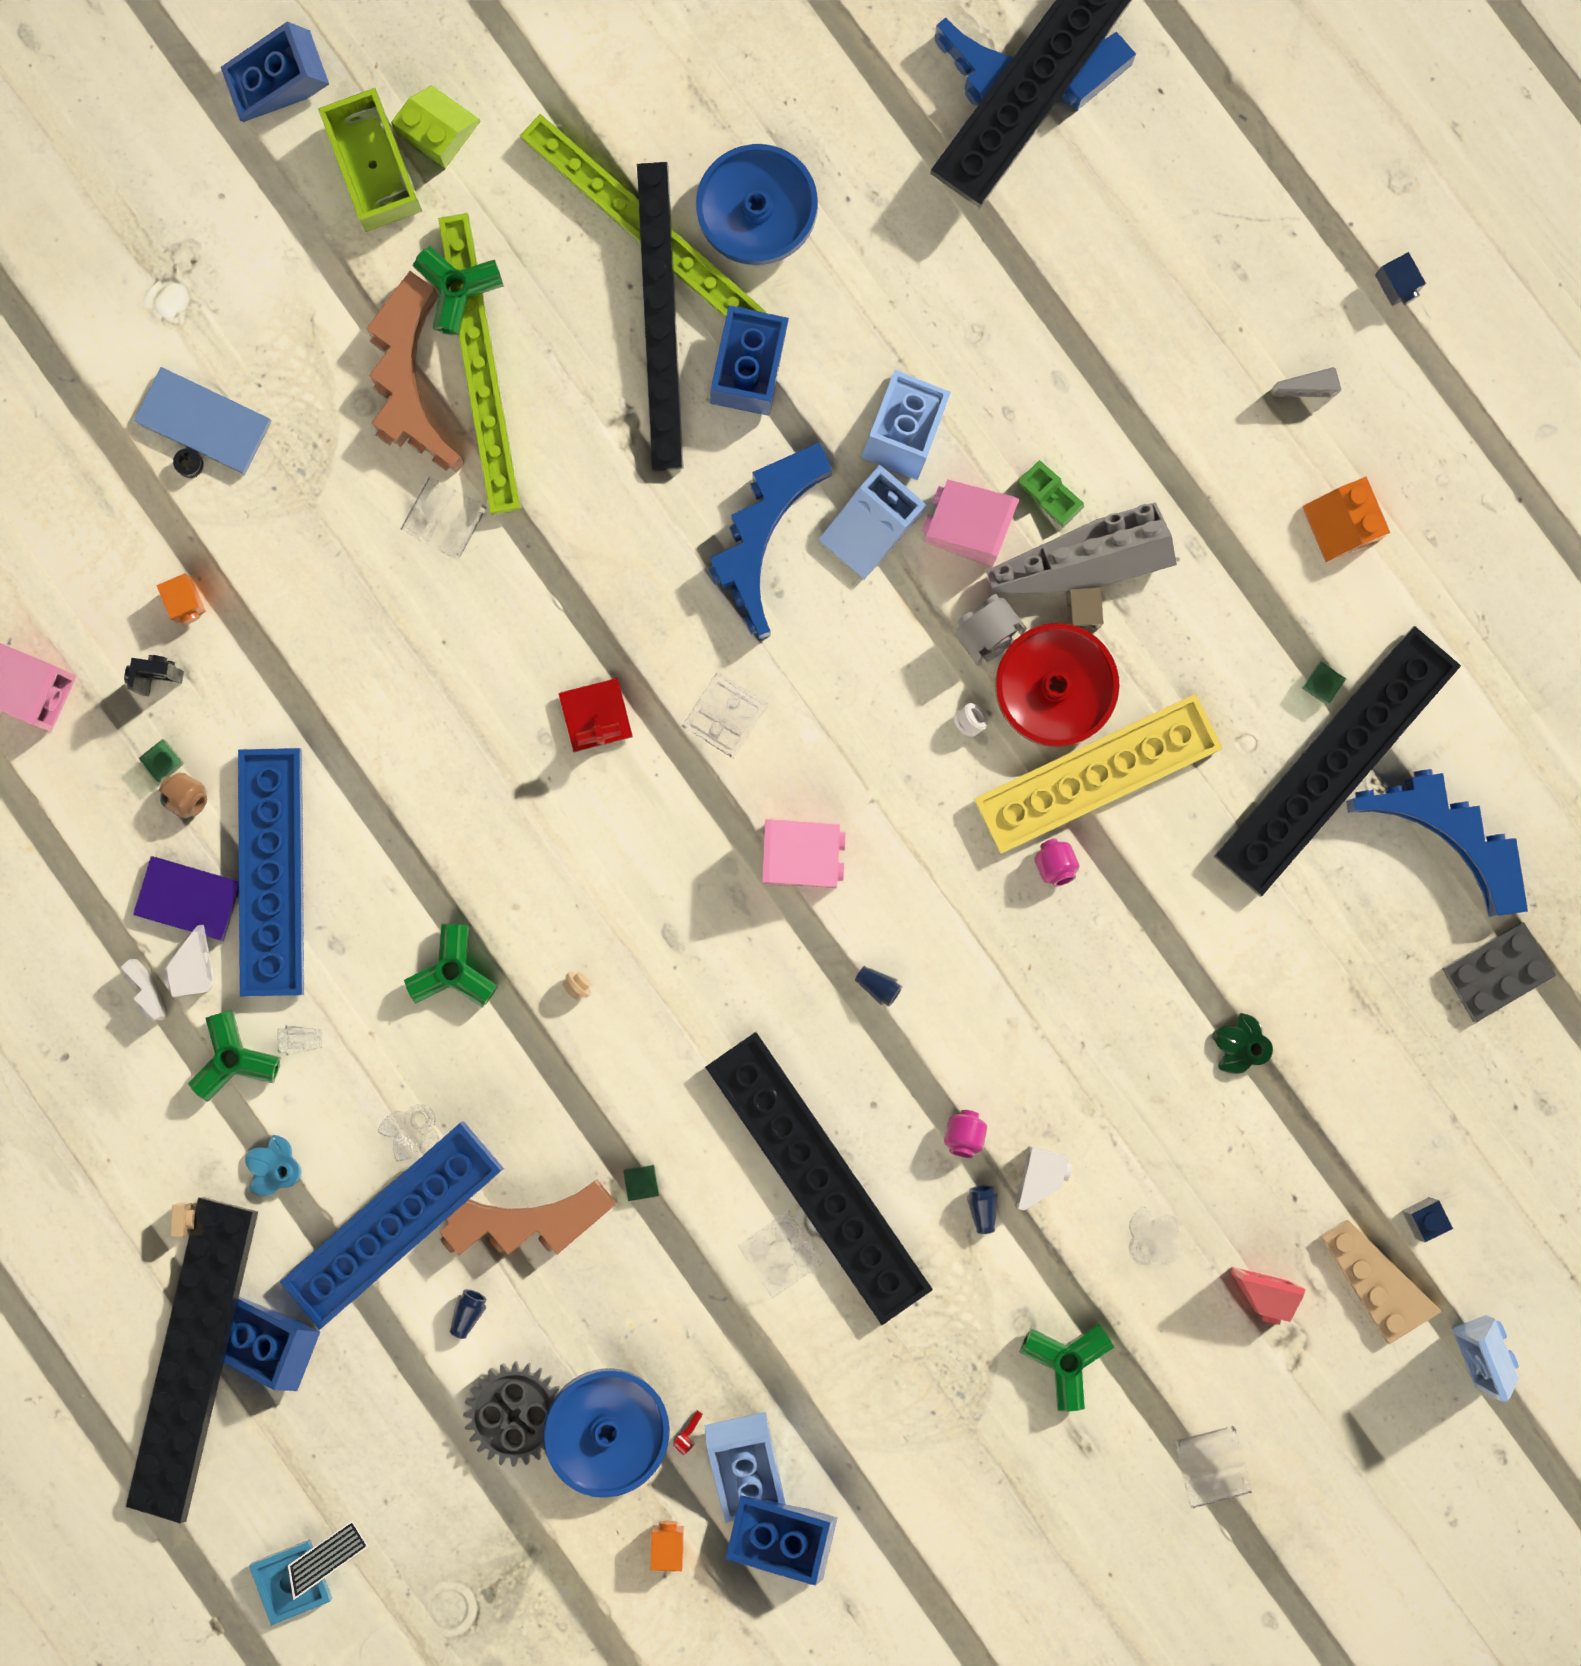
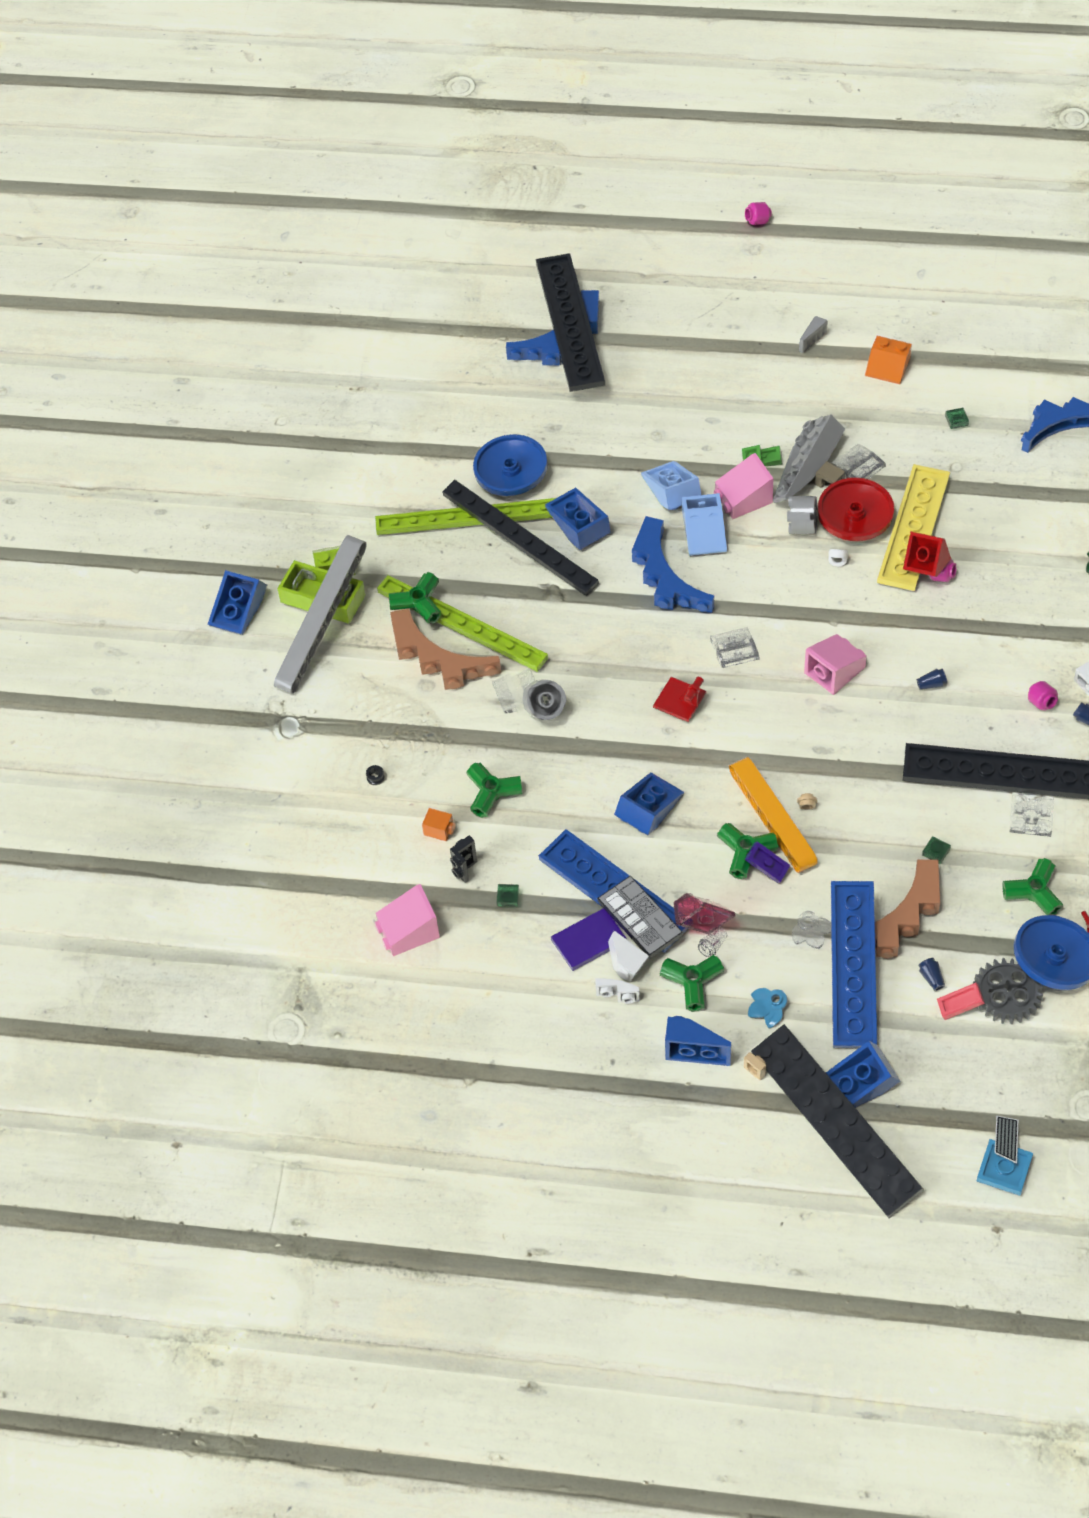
camera: 40 degrees left, 30 degrees down
medium blue tile [134,367,272,475] -> none
medium nougat head [159,773,207,818] -> none
black plate [1213,626,1461,897] -> none
dark blue brick [1375,252,1426,306] -> none
none -> light grey beam [274,535,367,694]
none -> green piece [466,762,522,818]
none -> light grey brick [523,679,566,720]
none -> tile [597,875,683,959]
none -> blue slope [614,772,684,835]
none -> blue slope [665,1016,731,1066]
none -> clear pink slope [673,893,736,935]
none -> light orange beam [729,757,818,873]
none -> dark purple plate [744,842,790,883]
none -> dark pink head [745,202,772,225]
none -> clear slope [831,444,886,479]
none -> red slope [903,531,951,577]
none -> coral tile [937,983,985,1020]
none -> green piece [1002,858,1063,915]

